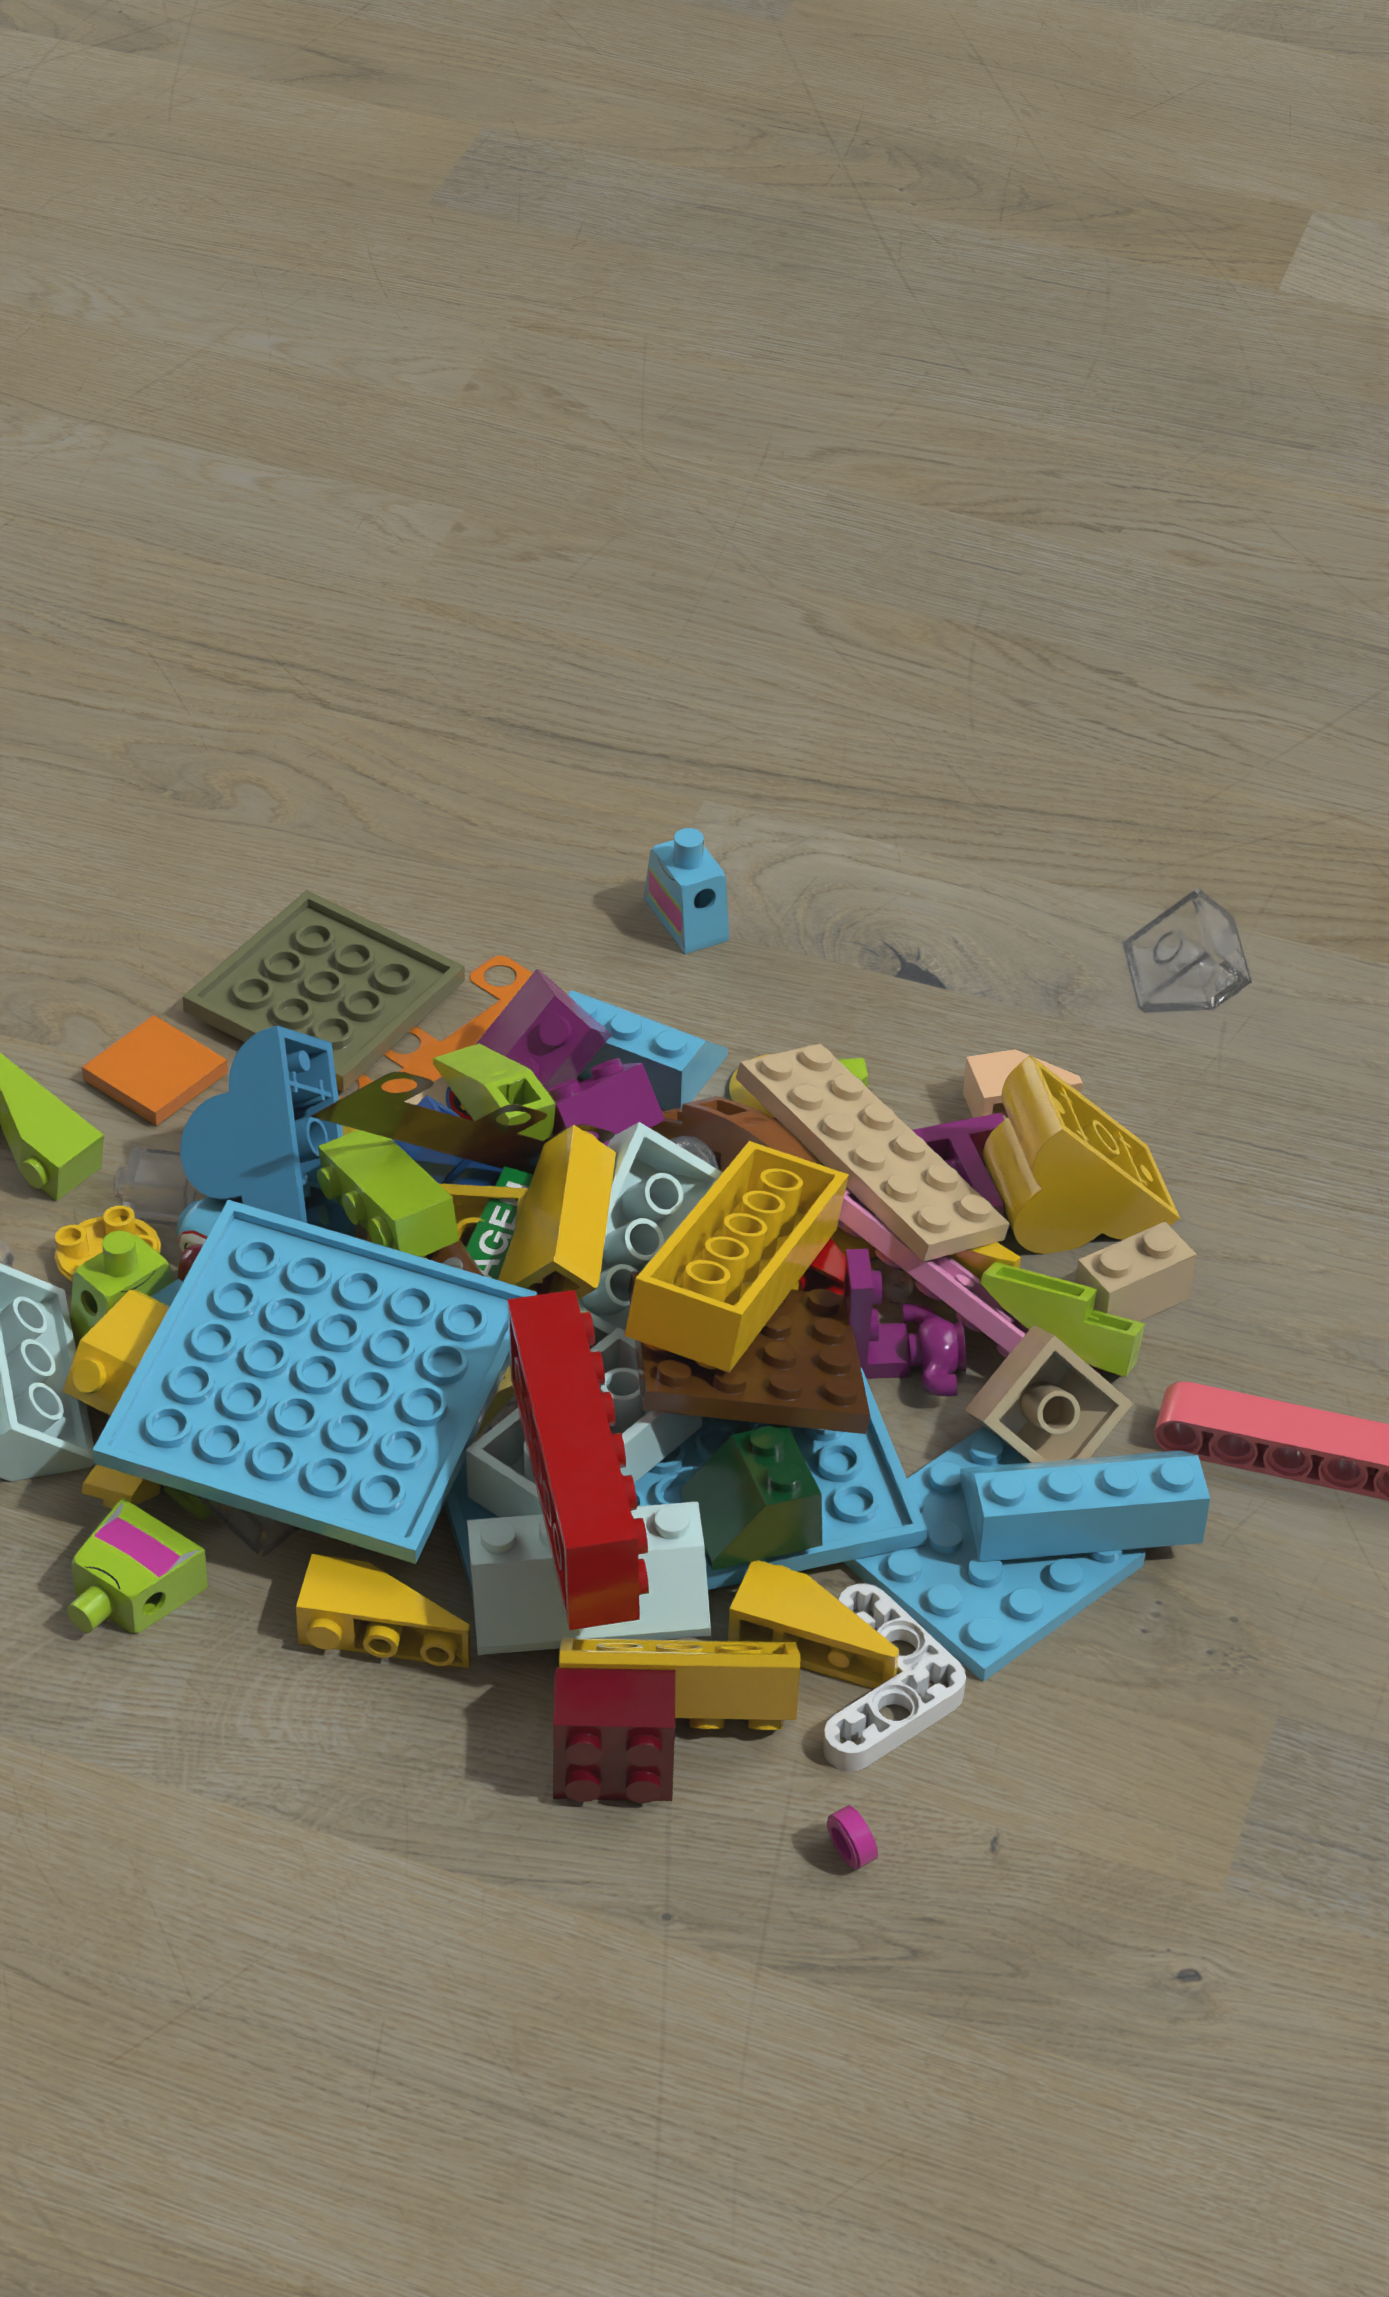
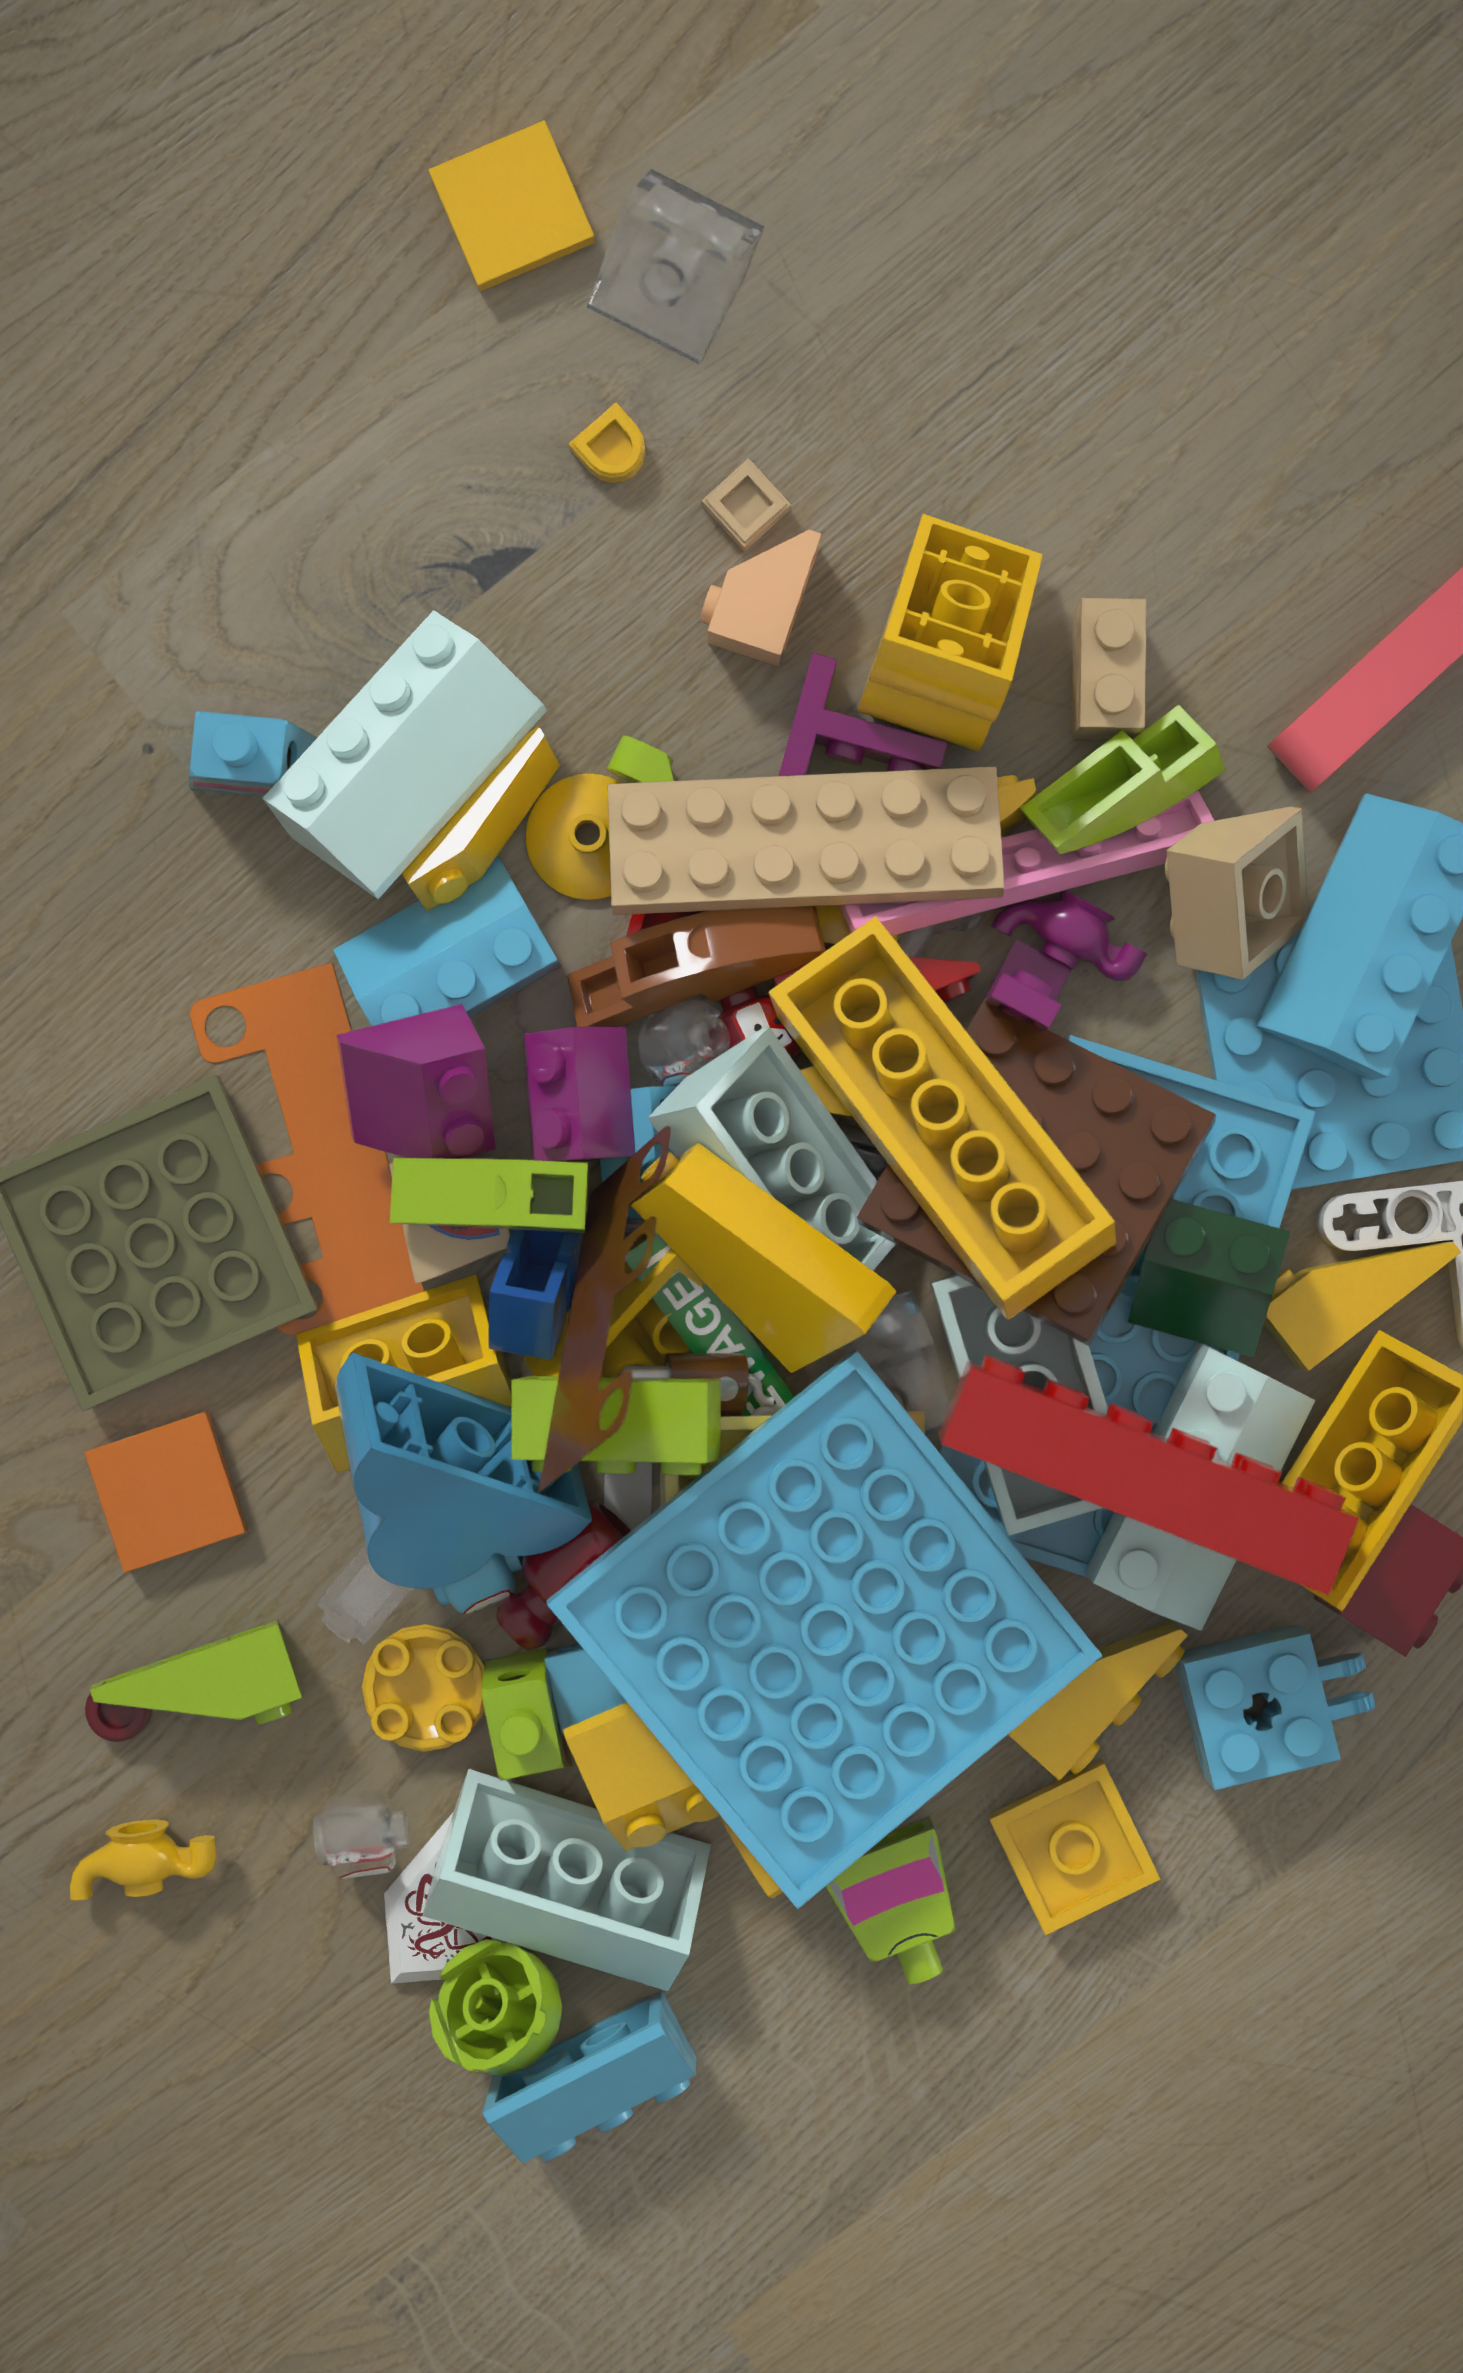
camera: 60 degrees left, 45 degrees up
none -> light aqua slope [262,610,547,899]
none -> yellow slope [402,726,561,911]
none -> yellow tile [428,120,595,292]
none -> yellow tile [569,402,645,483]
none -> tan tile [702,458,791,552]
none -> yellow plate [987,1759,1161,1936]
none -> medium azure hinge [1176,1625,1376,1790]

